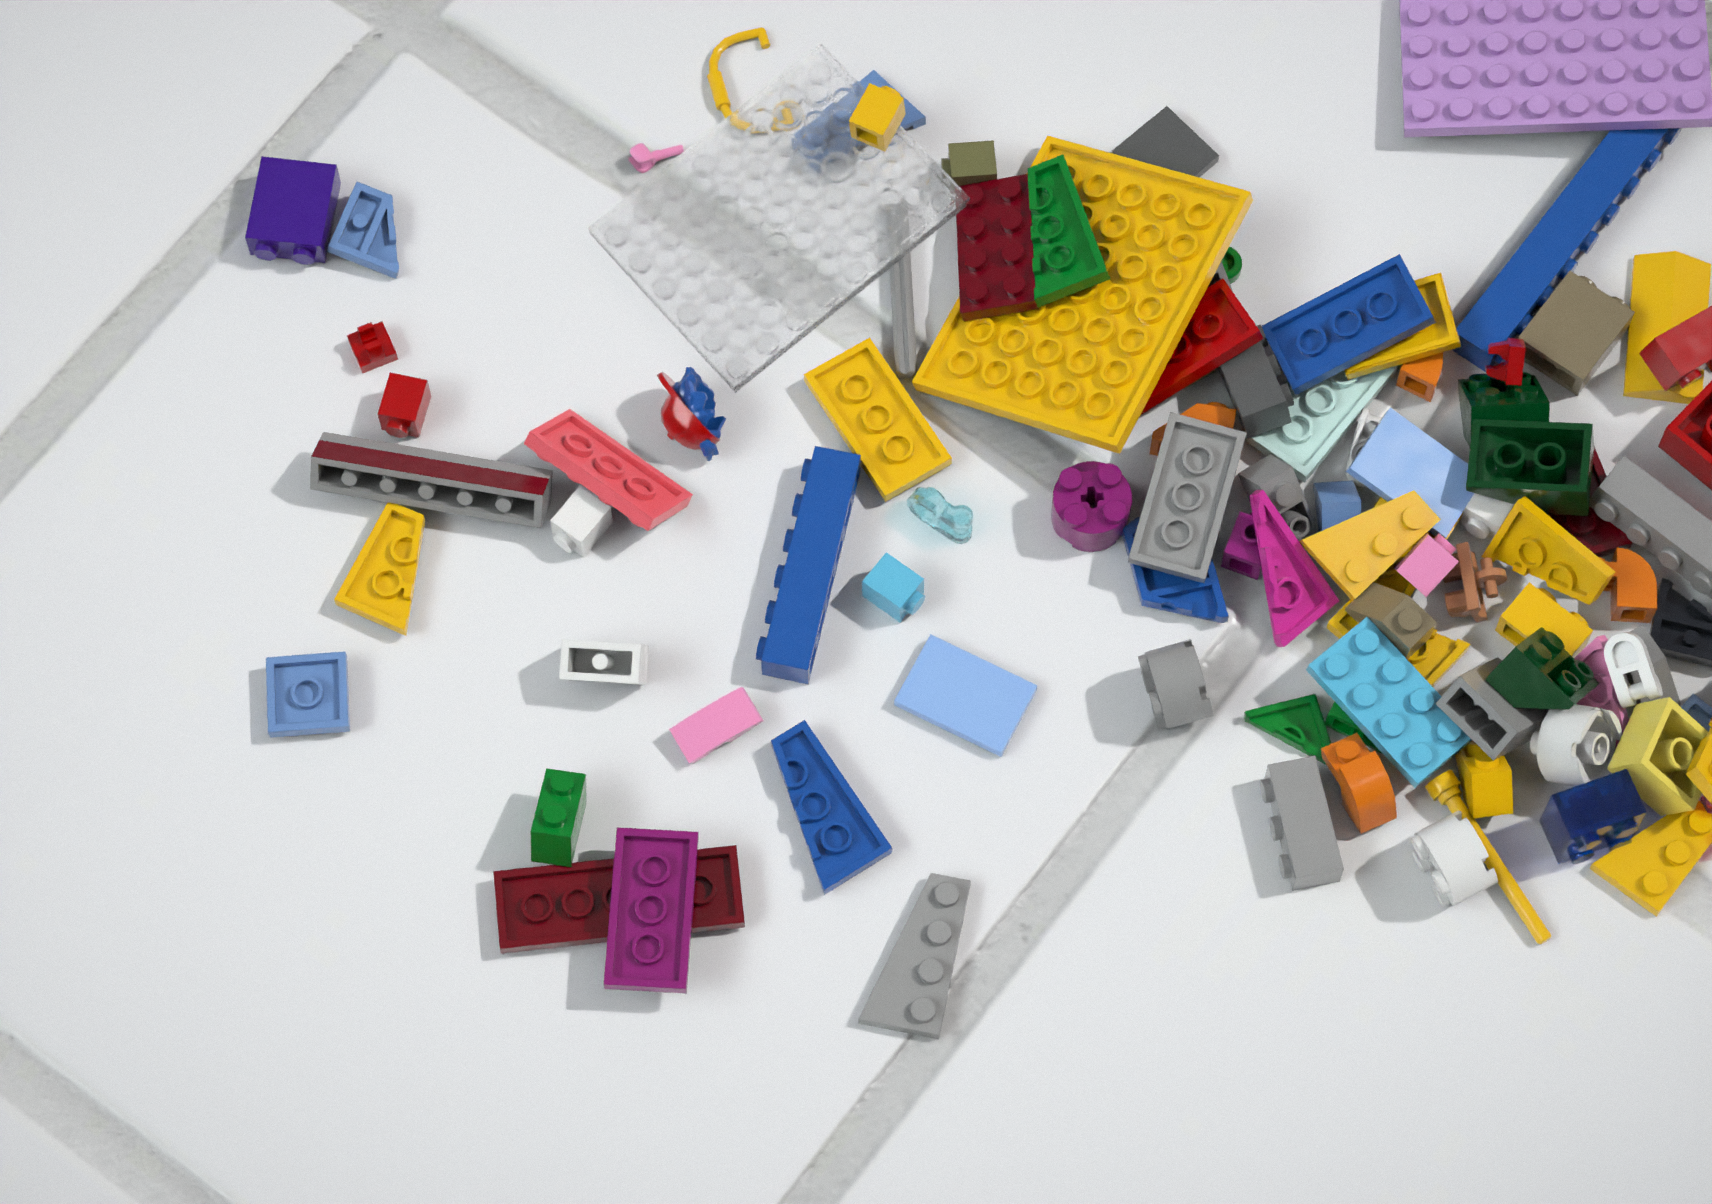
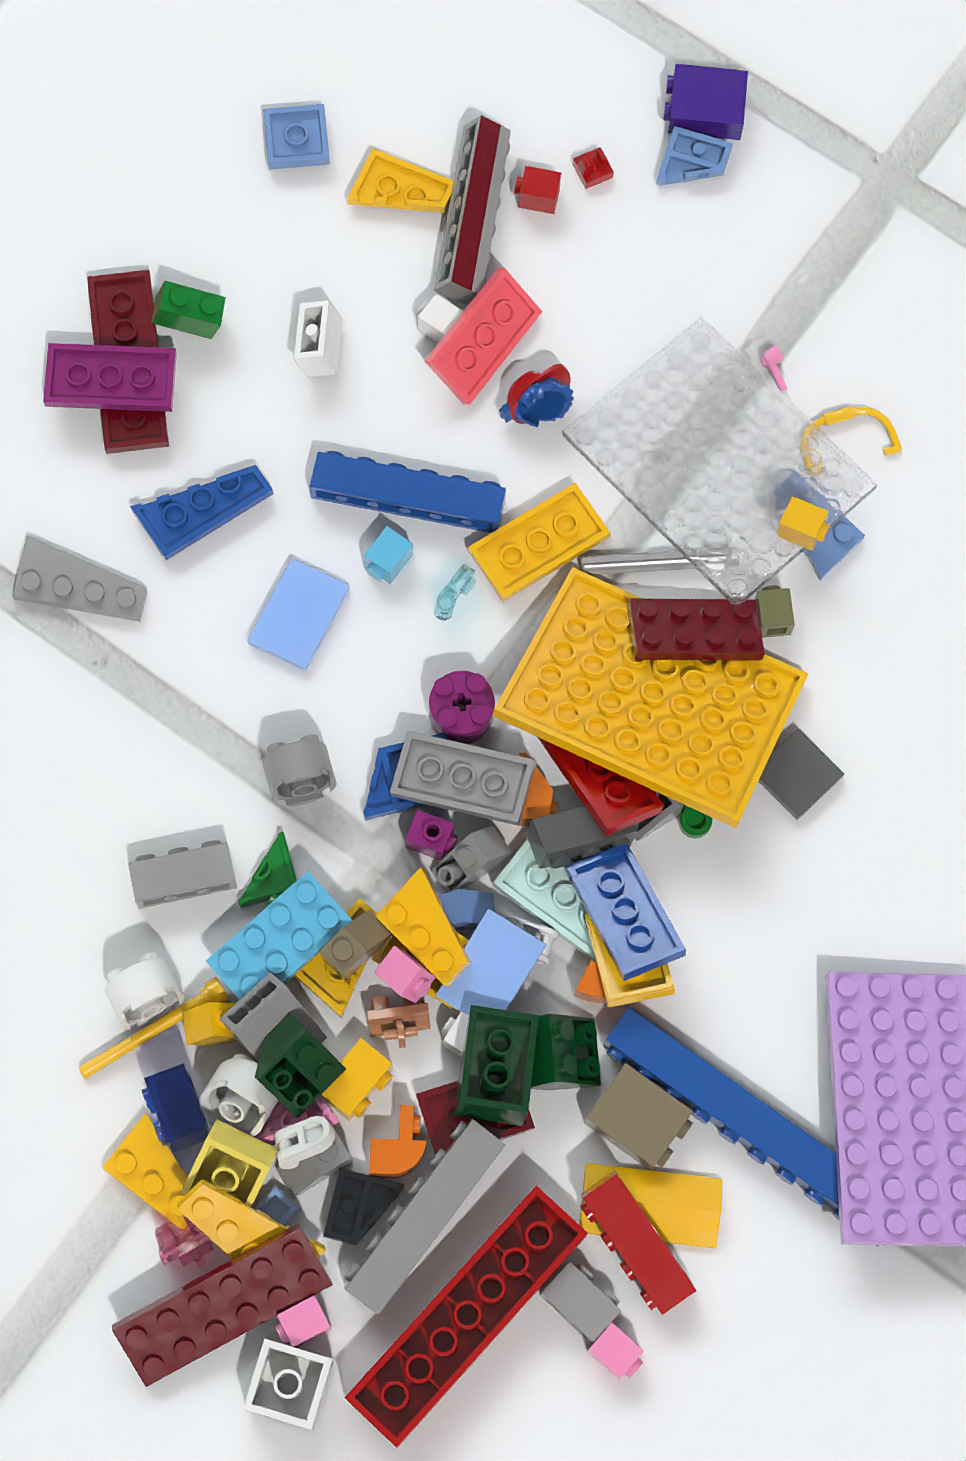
camera: 85 degrees right, 5 degrees up
bright pink slope [669,687,763,763] -> none
green wing [1027,154,1110,307] -> none
dark pink wing [1249,490,1340,647] -> none
orange brick [1321,733,1397,834] -> none
yellow wing [1481,496,1615,605] -> none
red tile [1485,338,1526,386] -> none

